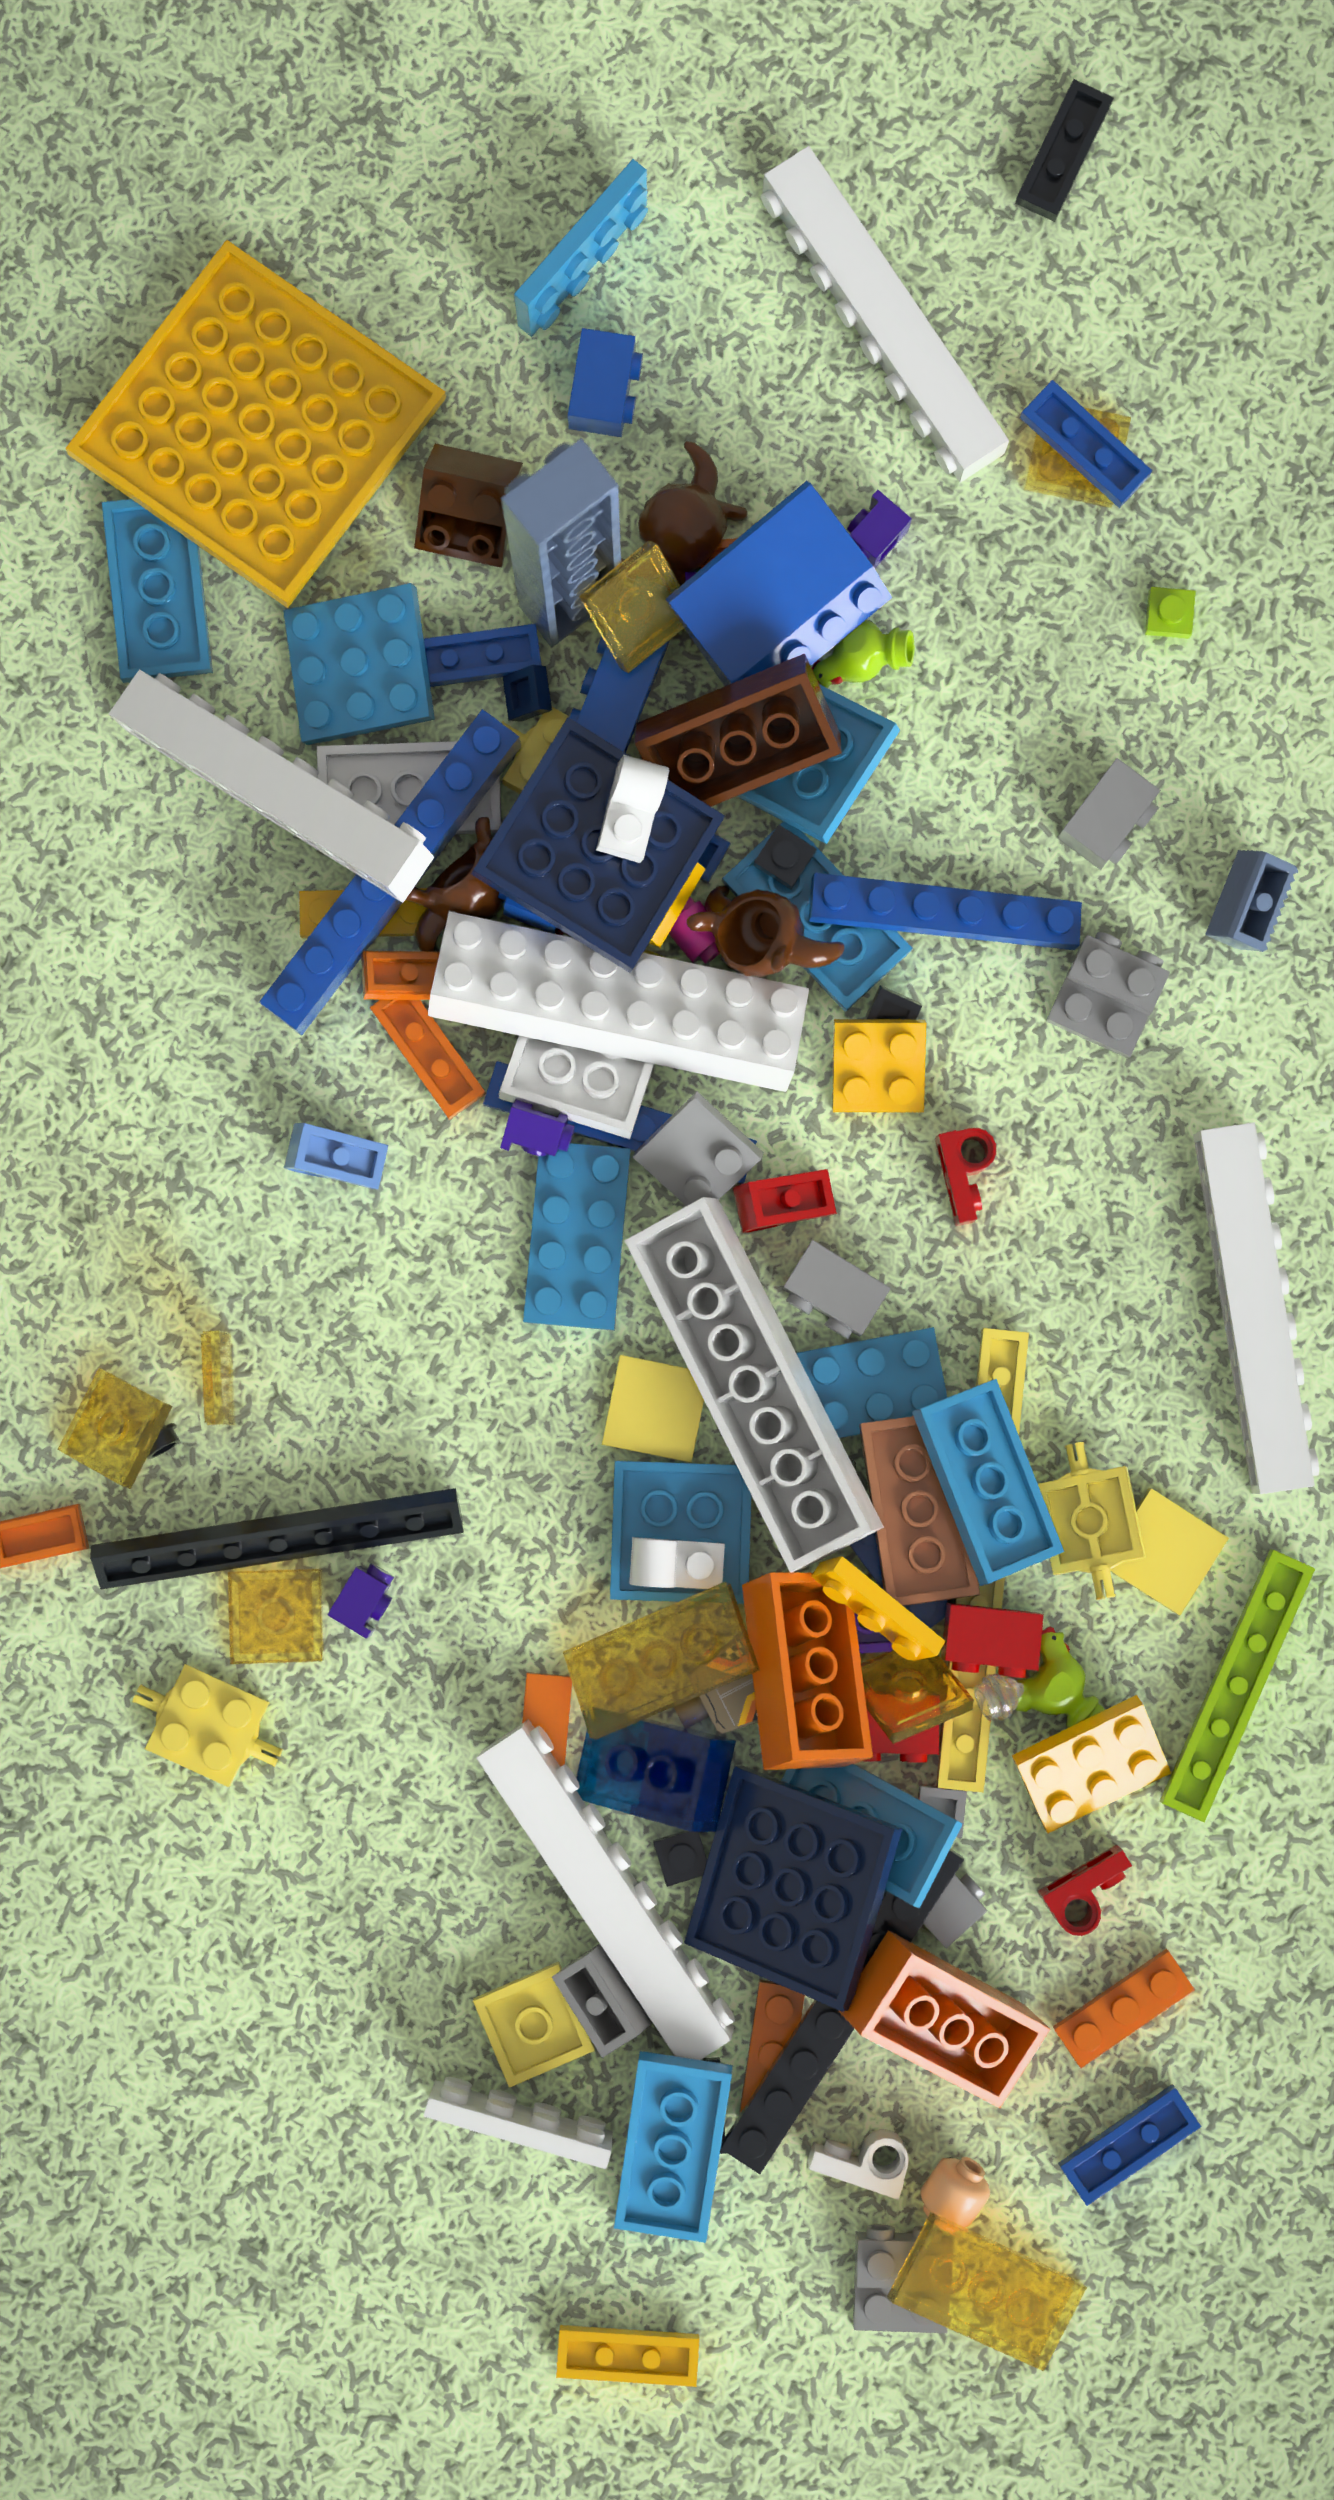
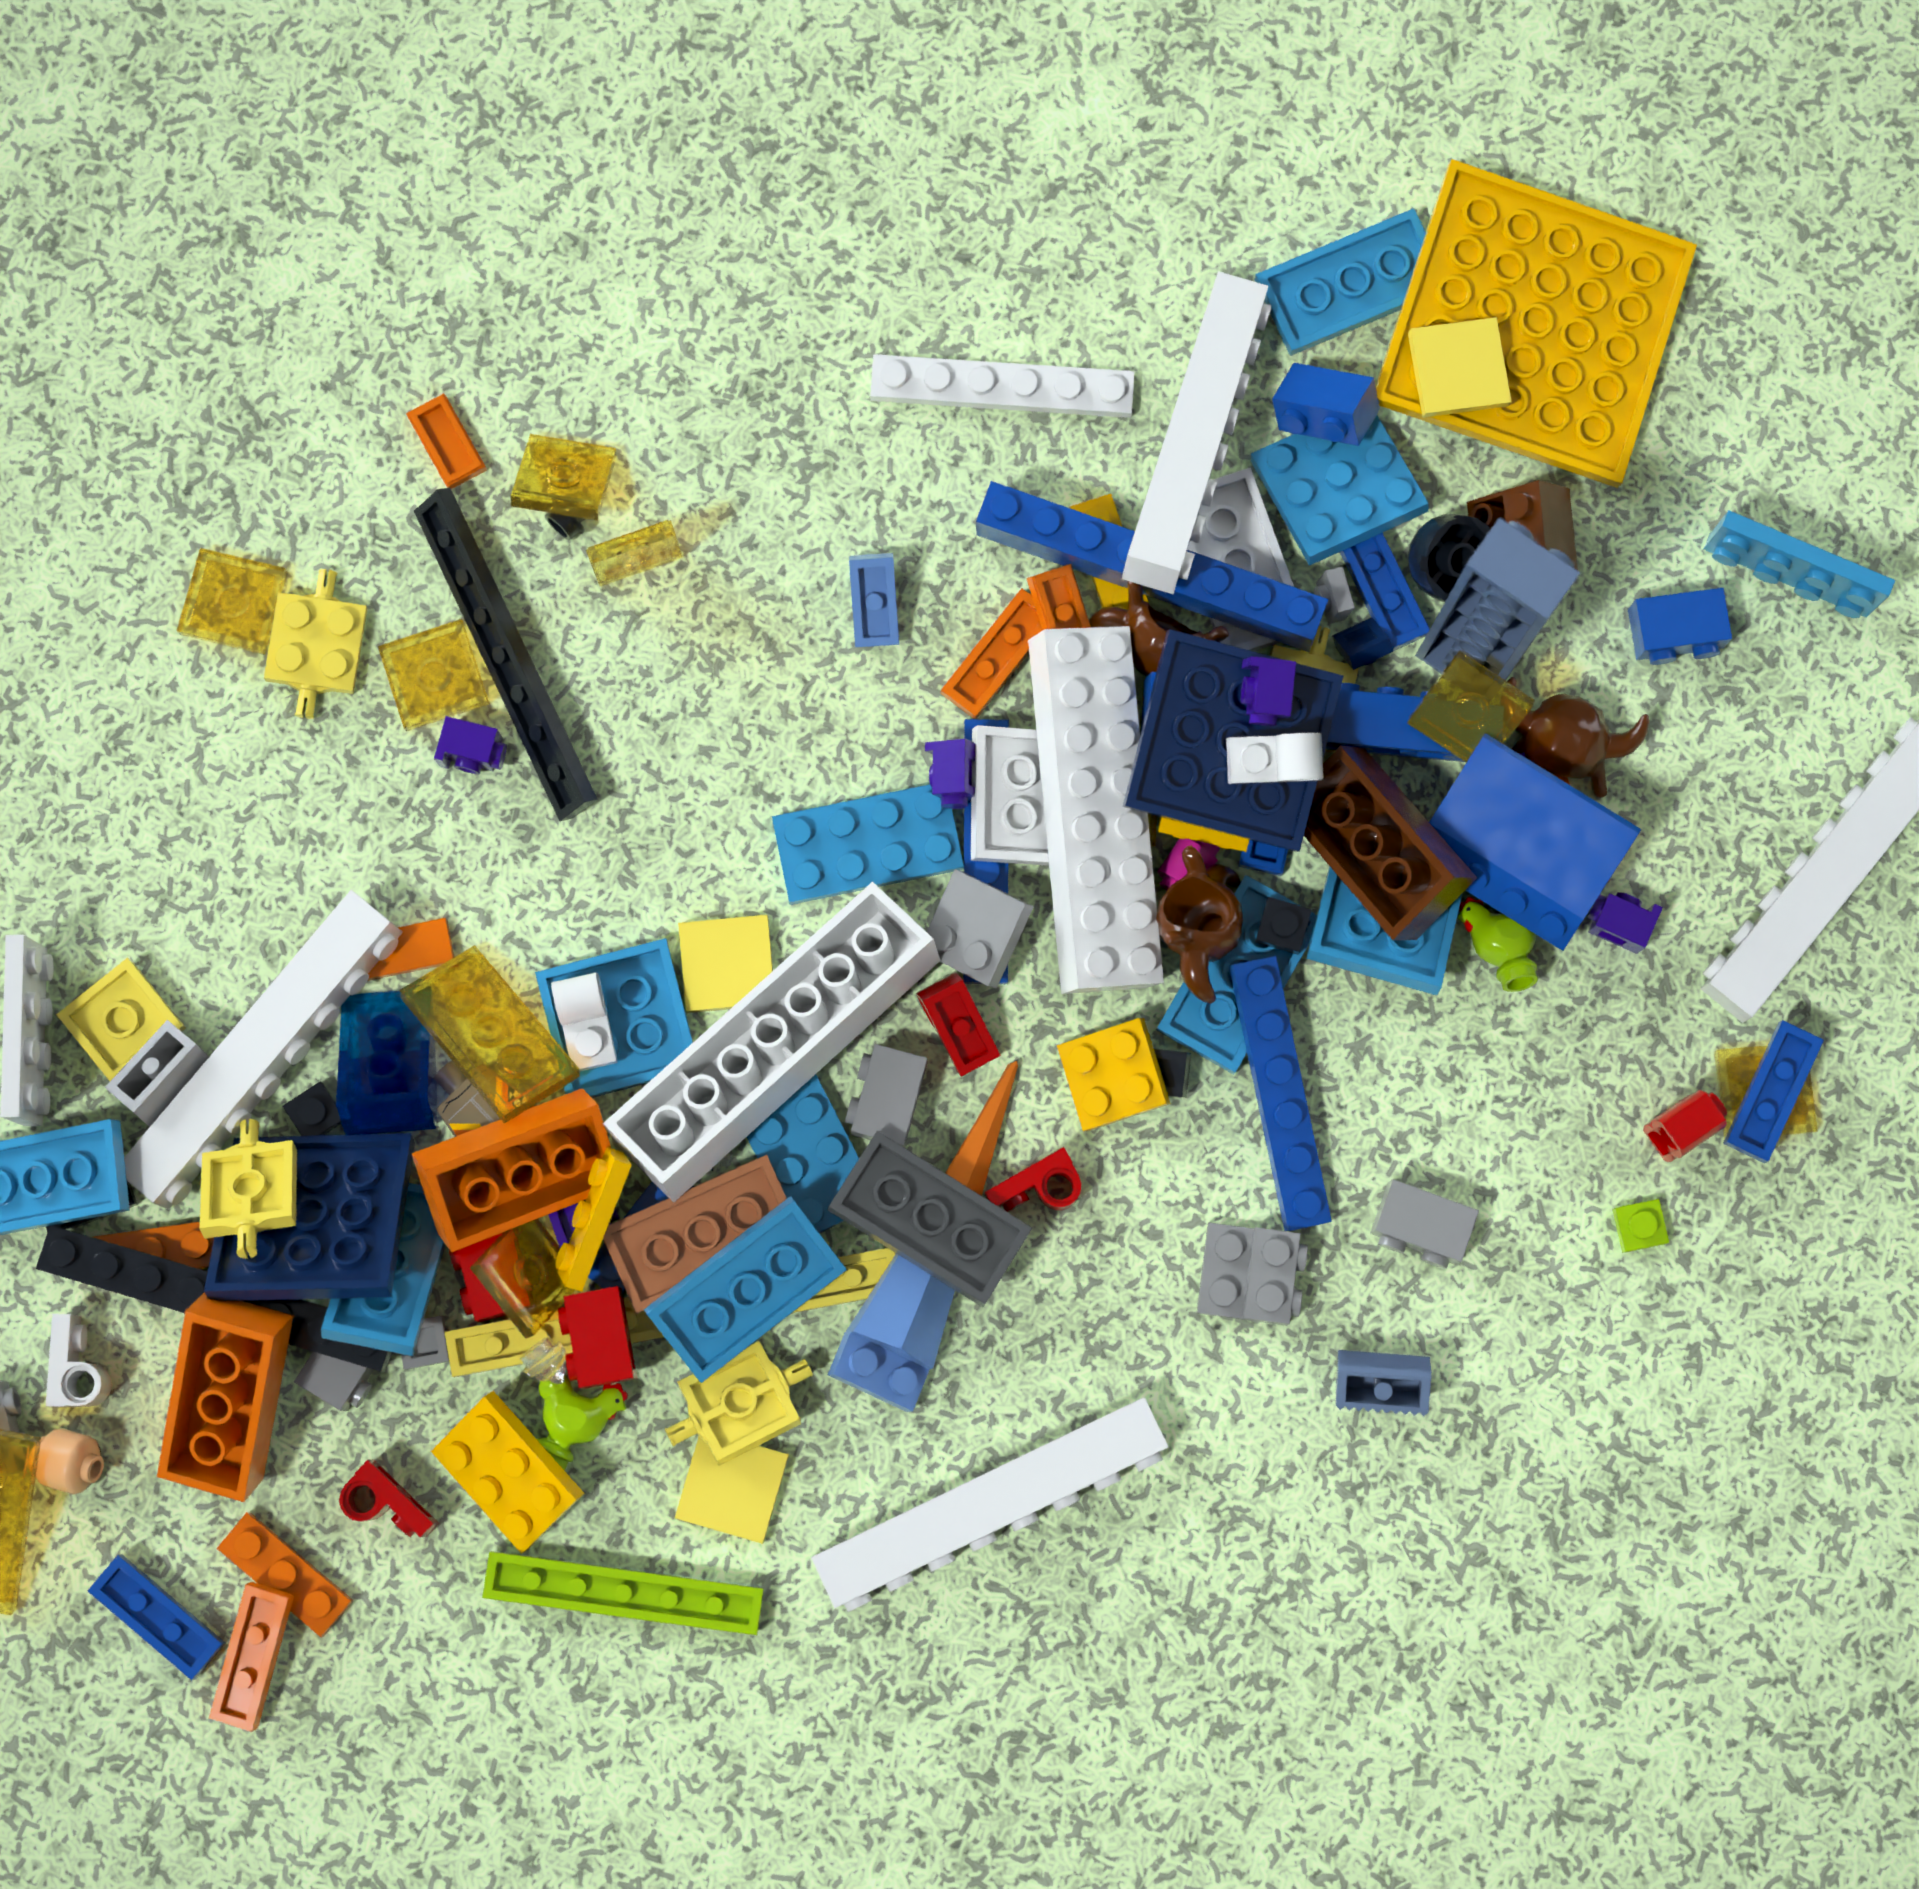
camera: 75 degrees right, 5 degrees down
none -> clear yellow tile [177,548,288,655]
none -> light yellow plate [200,1119,297,1259]
none -> orange plate [209,1582,294,1732]
none -> dark grey plate [827,1131,1032,1307]
none -> medium blue plate [828,1061,1018,1412]
none -> white plate [870,354,1134,418]
none -> dark purple brick [1241,656,1296,726]
none -> blue brick [1272,363,1380,446]
none -> light grey plate [1314,567,1355,624]
none -> black cylinder [1407,514,1491,602]
none -> light yellow tile [1408,317,1512,418]
none -> red brick [1643,1090,1728,1162]

